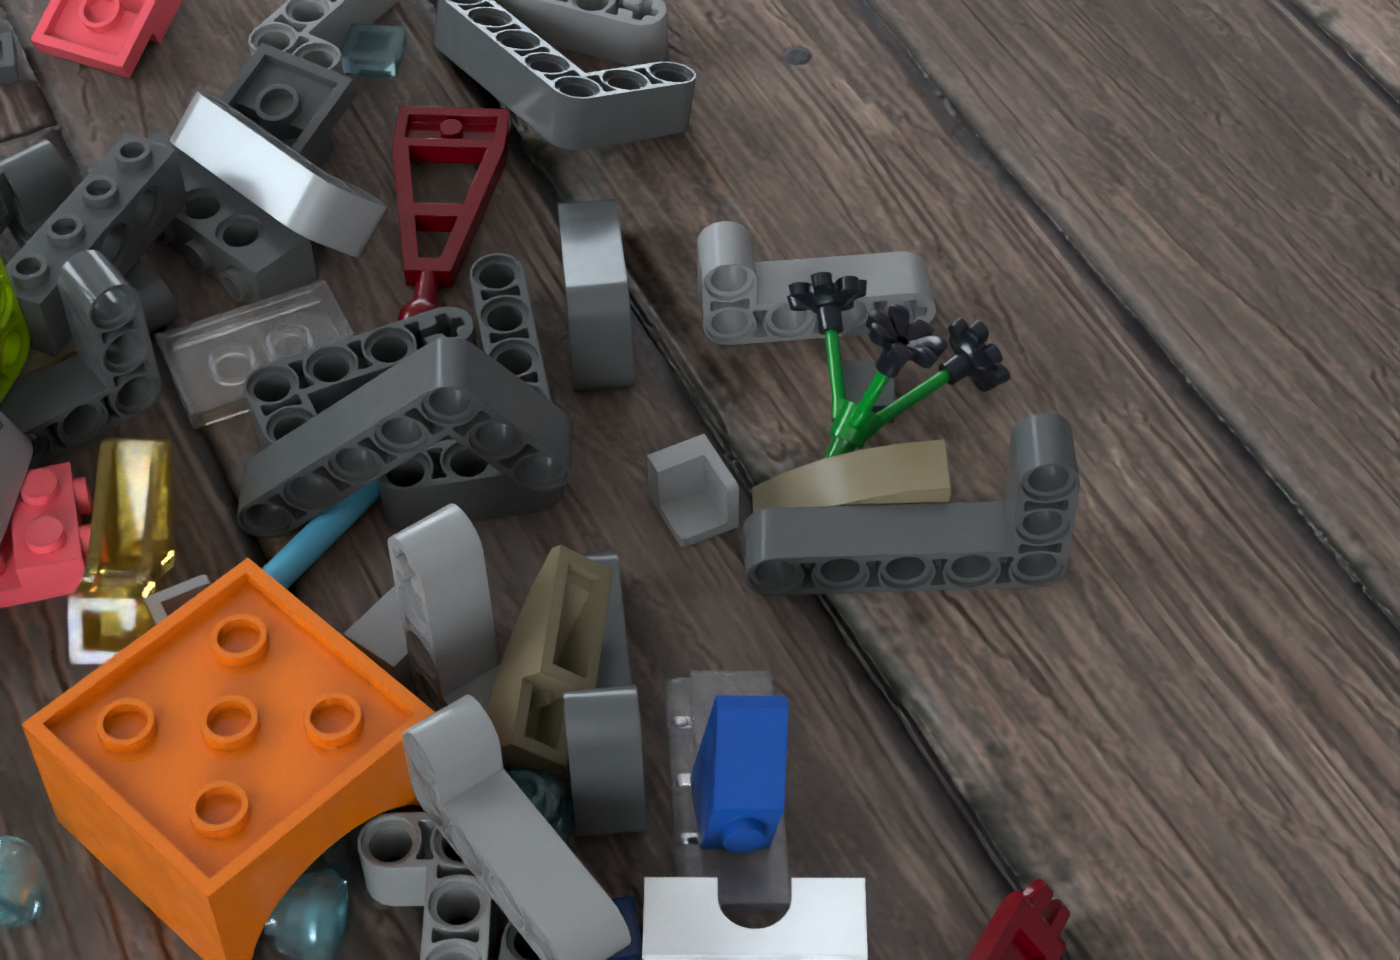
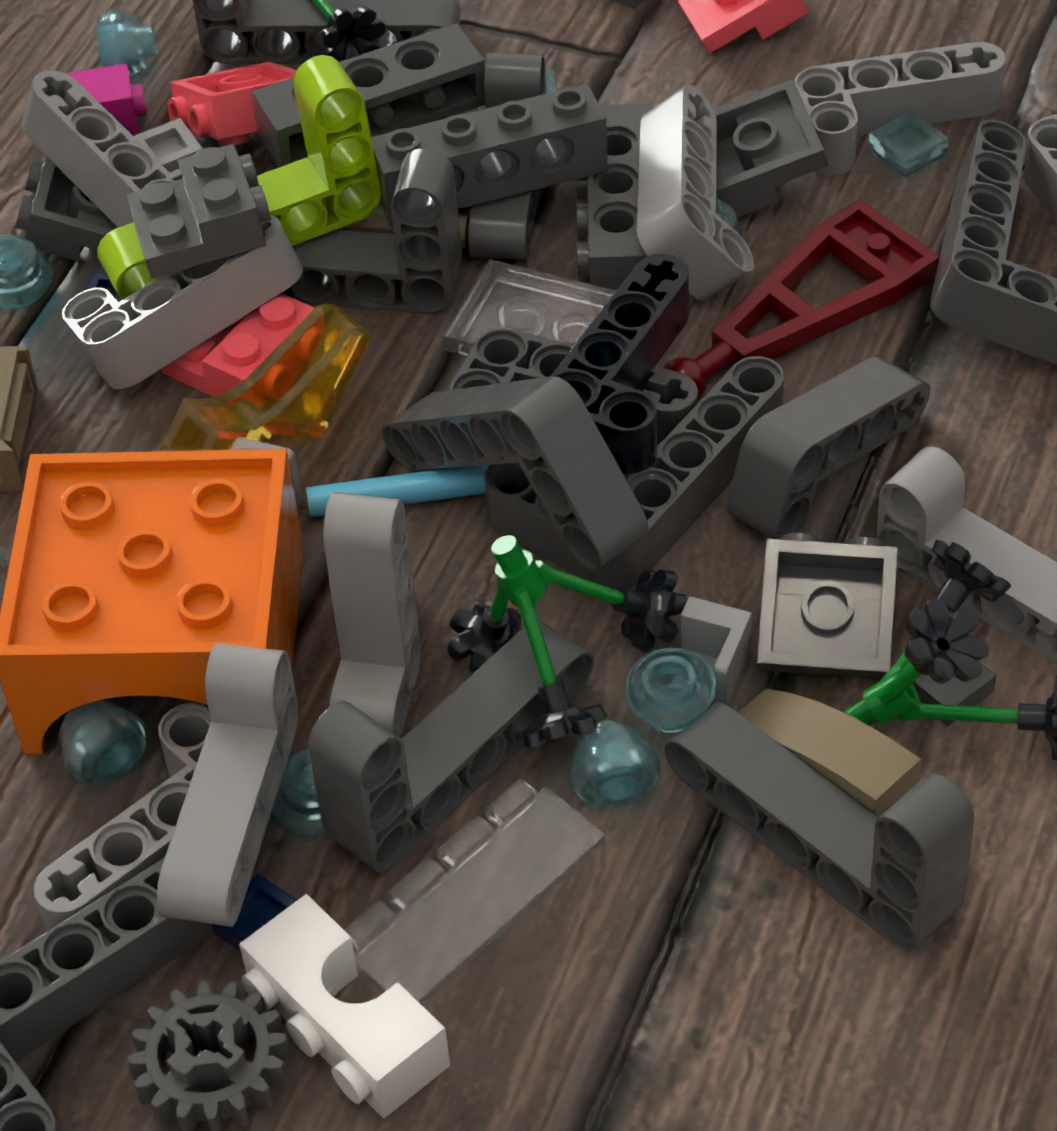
camera: 50 degrees right, 0 degrees up
dark tan slope [486,545,613,778] -> none
blue slope [690,695,789,853] -> none
none -> black plant [447,535,687,748]
none -> black beam [551,254,689,474]
none -> clear light blue cone [569,720,661,808]
none -> clear light blue cone [624,647,716,734]
none -> plate [757,533,898,679]

